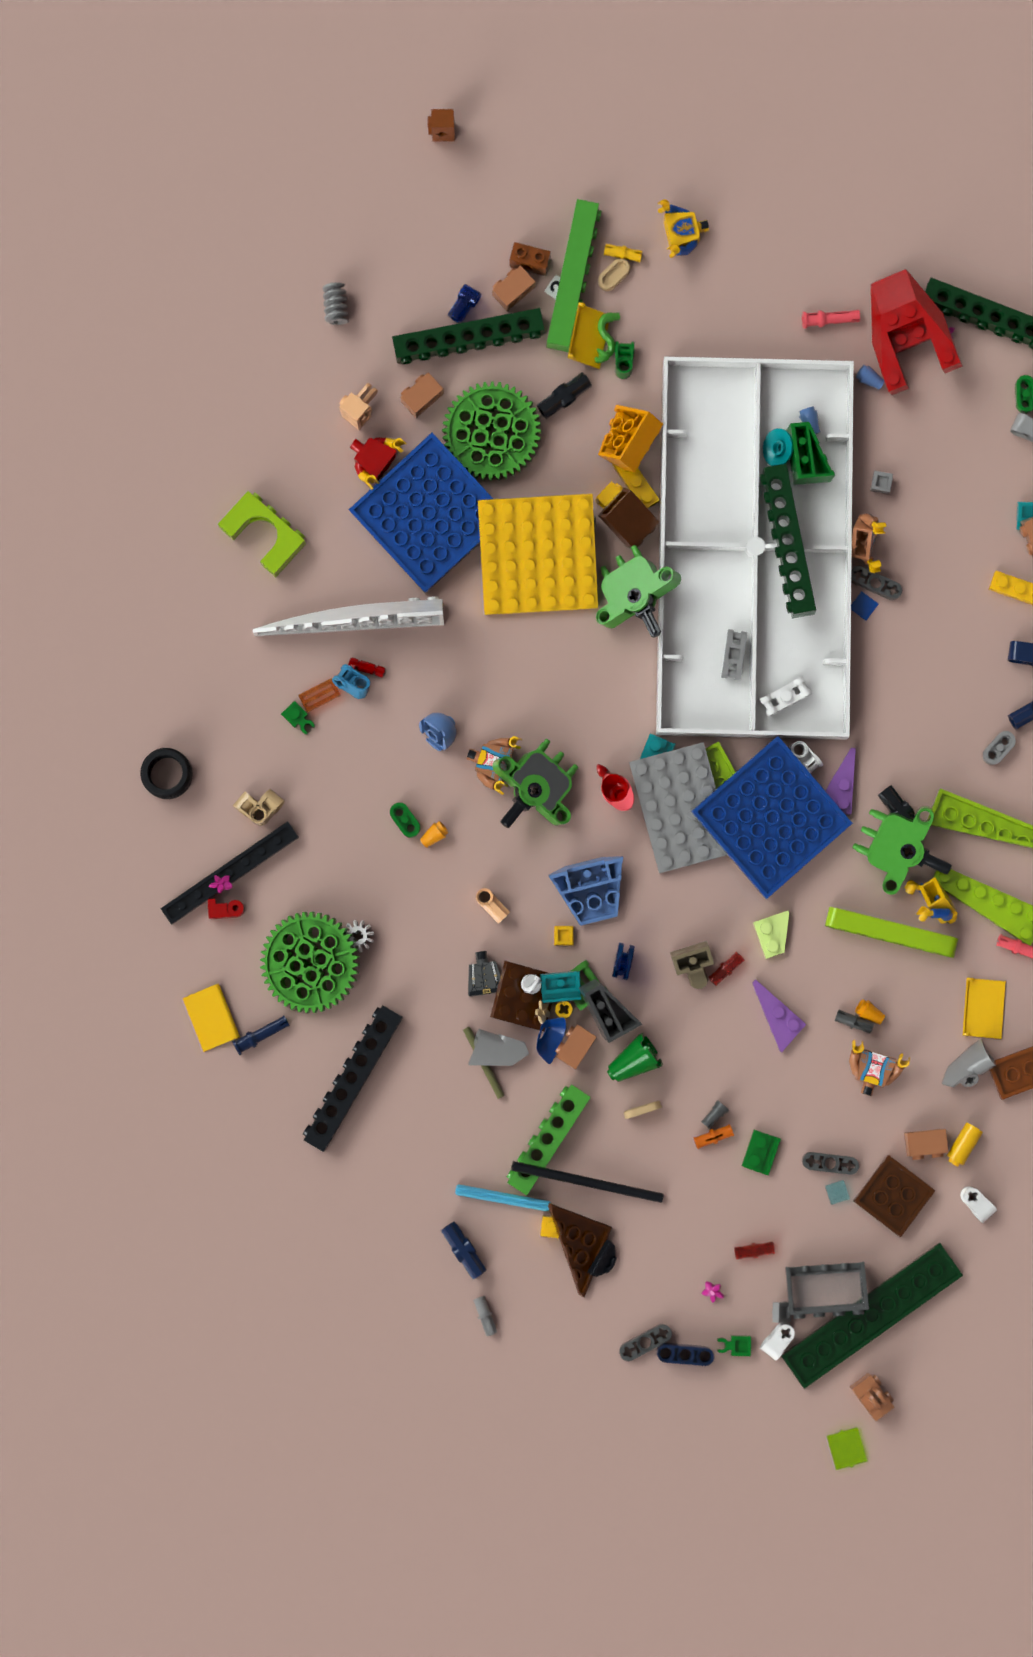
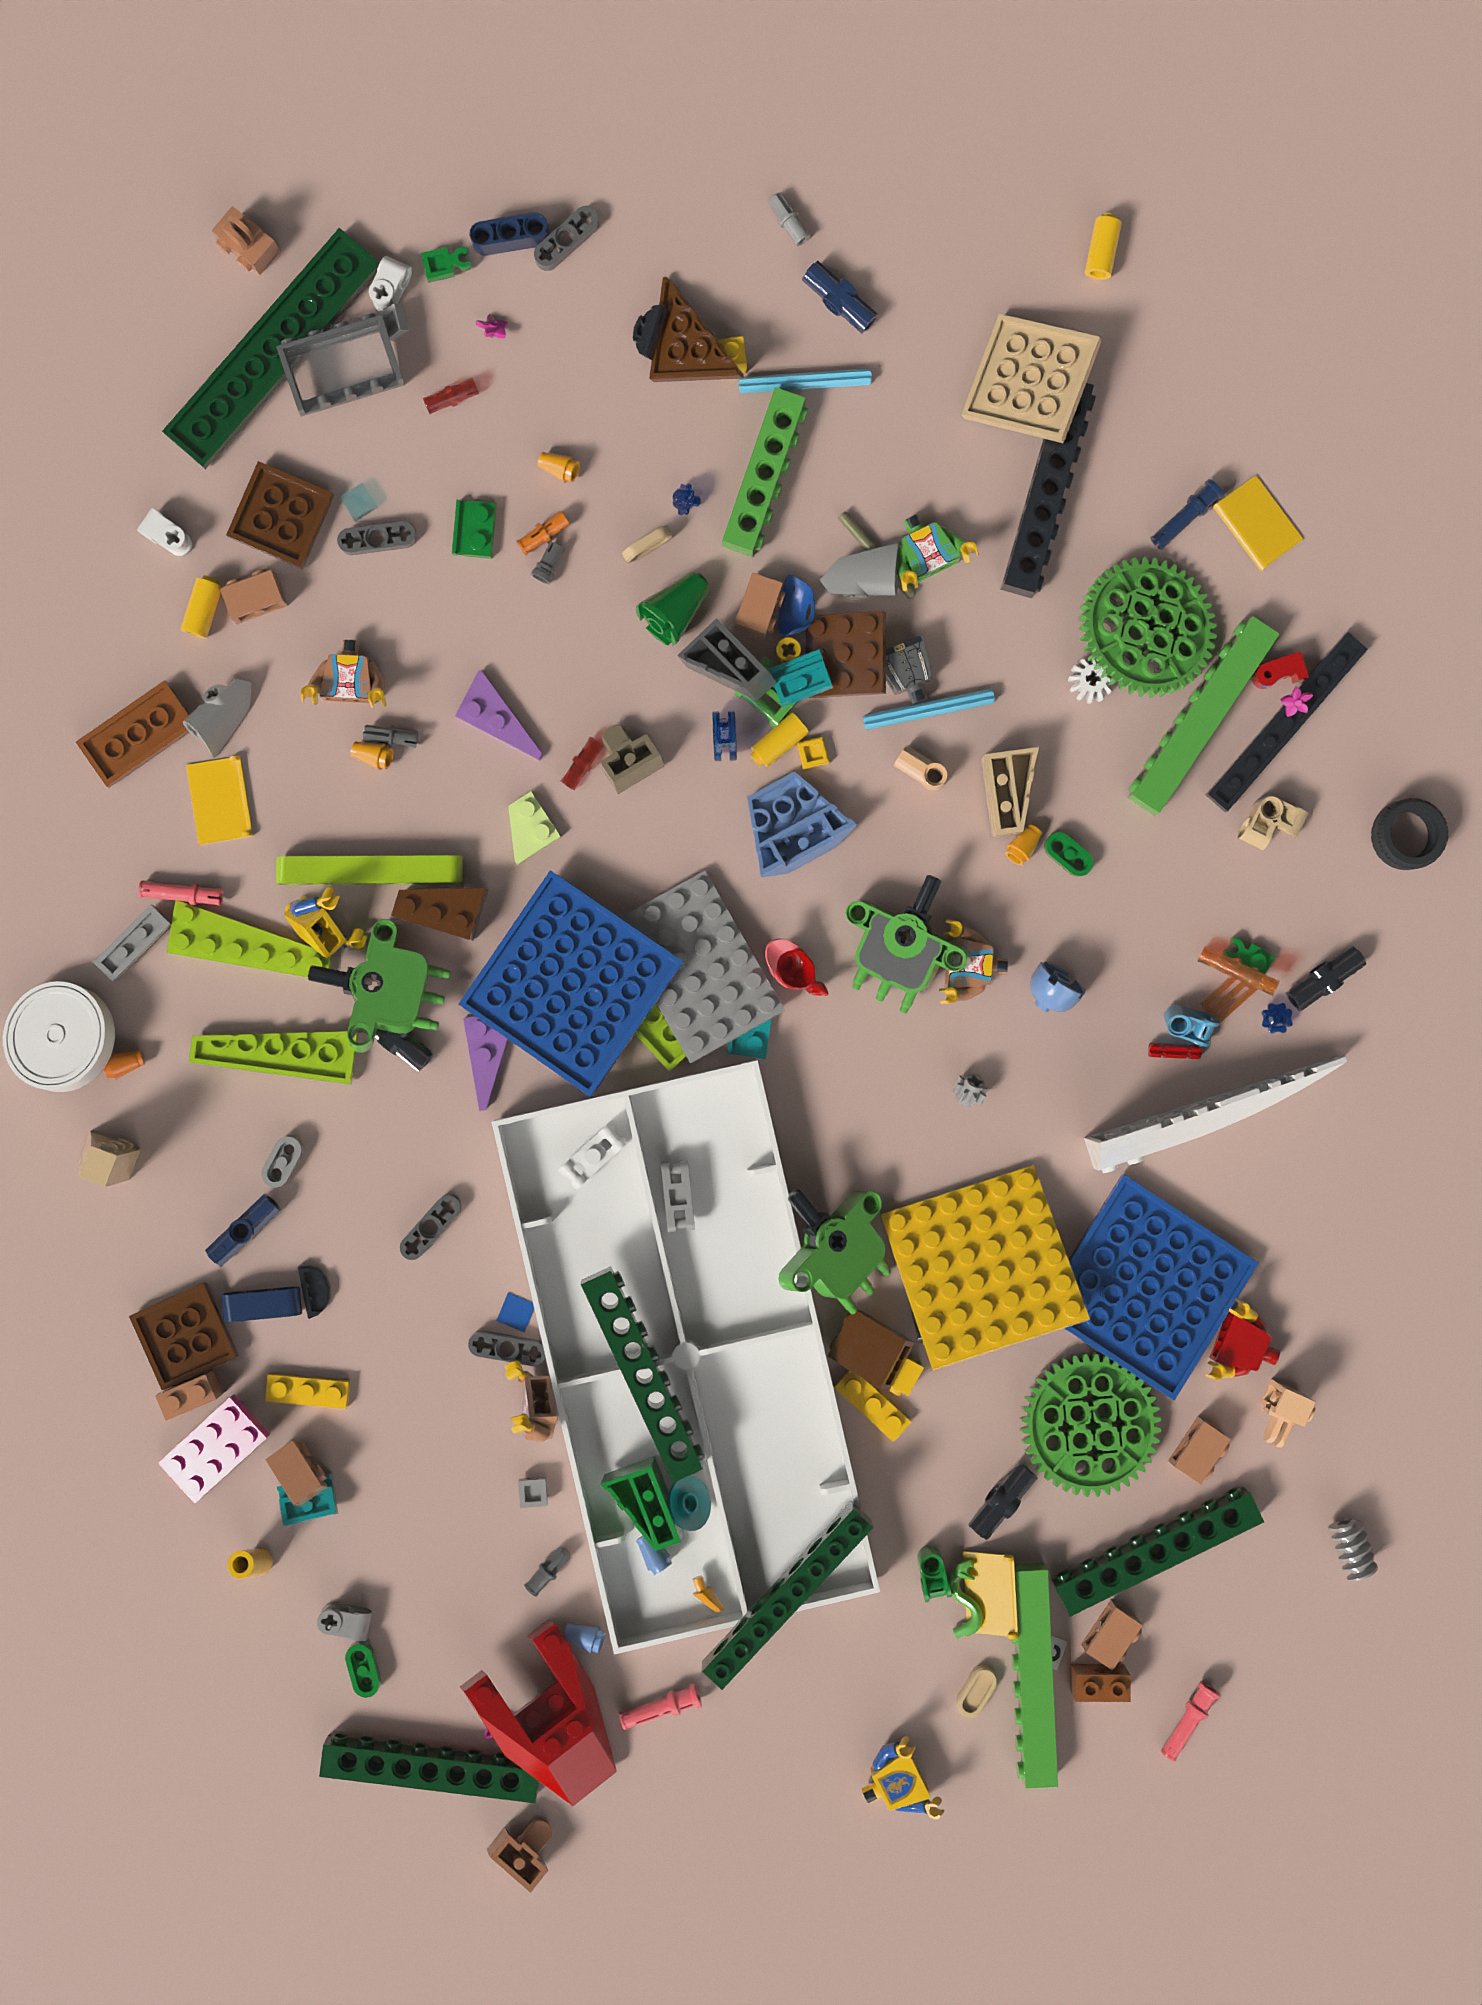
camera: 170 degrees right, 5 degrees up
lime arch [218,491,306,577] -> none
dark orange brick [428,109,455,141] -> none
clear blue piece [448,284,482,323] -> none
black piece [511,1161,664,1203] -> none
white tile [521,974,541,994] -> none
tan plant [535,1001,550,1024] -> none
light orange wedge [598,405,663,472] -> none
yellow pin [604,243,642,263] -> none
white piece [789,741,823,774] -> none
clear neon green piece [826,1427,867,1470] -> none
none -> black tile [298,1265,331,1319]
none -> reddish brown wedge [391,888,489,941]
none -> dark grey beam [400,1194,462,1260]
none -> nougat brick [486,1817,552,1893]
none -> dark grey axle [524,1547,571,1597]
none -> light orange cone [537,451,580,483]
none -> clear blue plant [672,483,701,515]
none -> light orange bar [692,1575,725,1613]
none -> dark green brick [702,1501,874,1690]
none -> yellow brick [750,712,809,768]
none -> medium azure axle [863,689,995,730]
none -> torso [896,514,979,591]
none -> light grey gear [952,1074,988,1107]
none -> tan plate [961,314,1102,443]
none -> tan wedge [981,747,1039,838]
none -> yellow brick [1084,213,1122,280]
none -> bright green brick [1127,616,1279,816]
none -> coral pin [1160,1681,1221,1762]
none -> clear orange pin [1198,946,1280,996]
none -> clear blue plant [1261,1003,1293,1034]
none -> black piece [1286,946,1366,1011]

